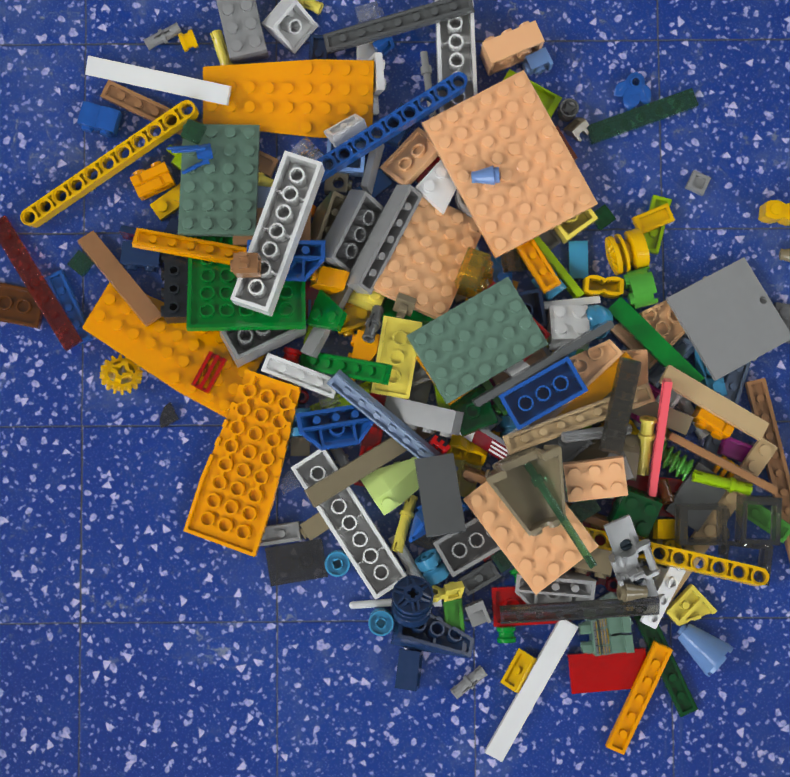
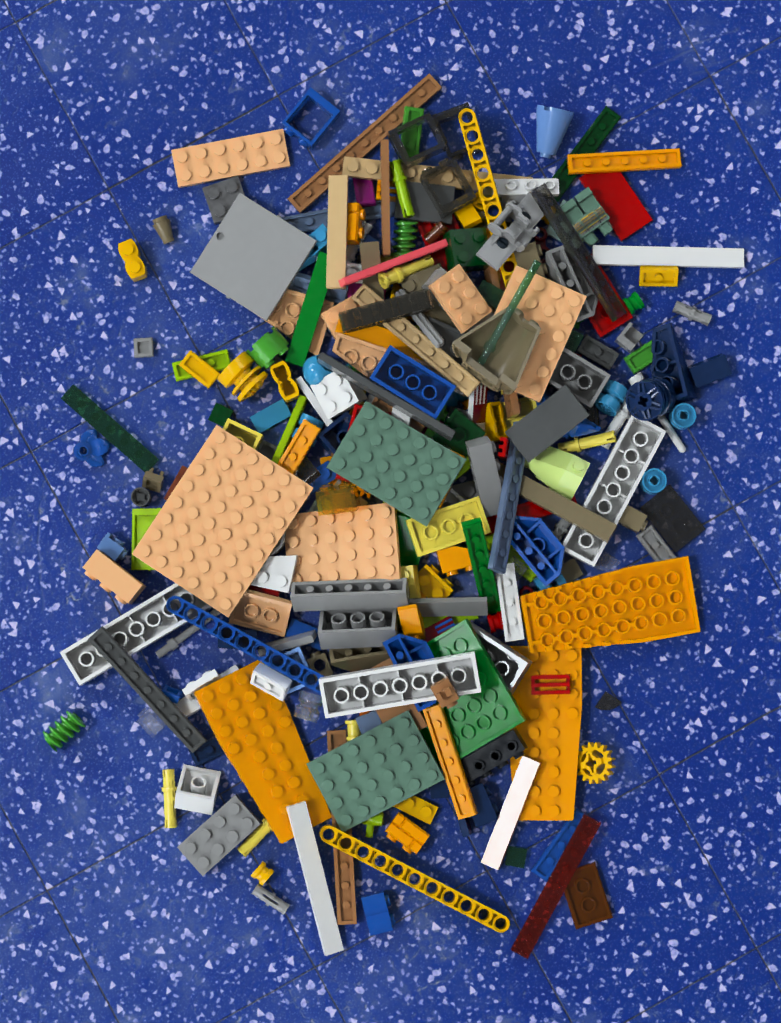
camera: 115 degrees left, 0 degrees up
blue plant [167,143,214,174] -> none
clear green tile [180,119,207,145] -> none
green wing [306,290,347,332] -> none
dark grey pin [362,305,384,343] -> none
dark tan tile [393,292,417,319] -> none
light yellow plate [431,581,465,602] -> none
medium blue cone [471,165,500,185] -> none
dark tan cone [617,582,648,602] -> none
light yellow wing [665,584,717,626] -> none

